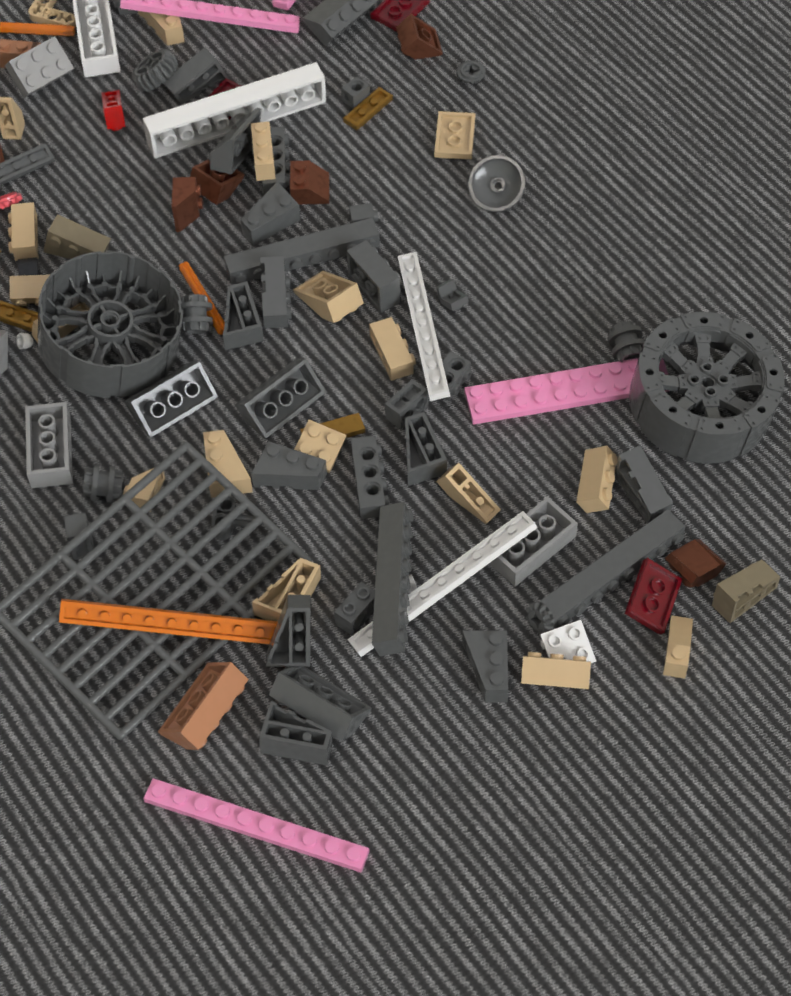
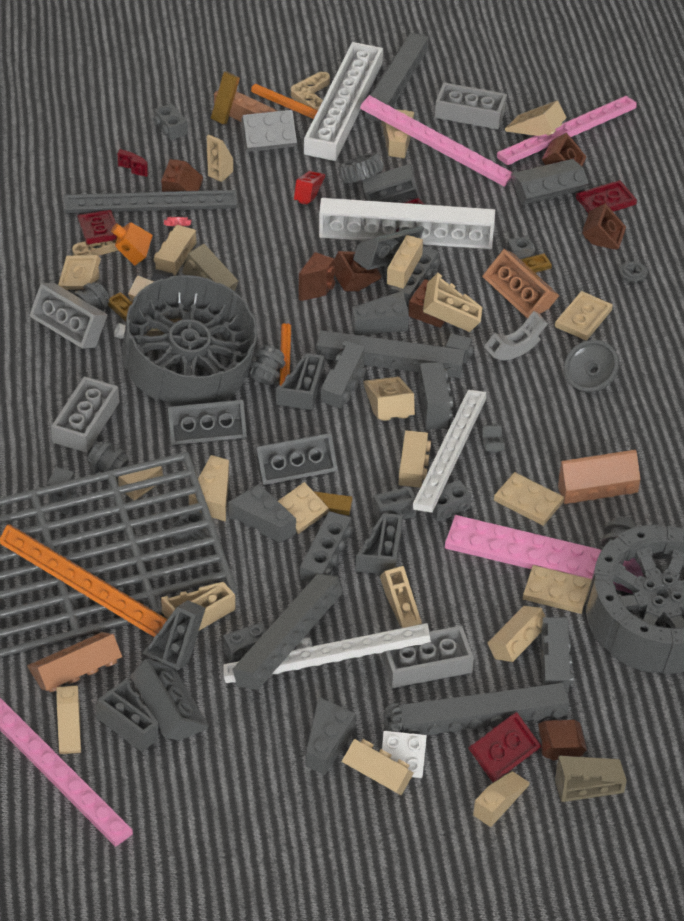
camera: 25 degrees right, 10 degrees down
none -> tan slope [57,686,81,754]
none -> tan wedge [423,273,482,332]
none -> nougat slope [482,249,559,319]
none -> light grey arch [484,311,548,360]
none -> tan plate [494,472,564,526]
none -> tan plate [523,565,591,614]
none -> nougat slope [558,450,640,504]

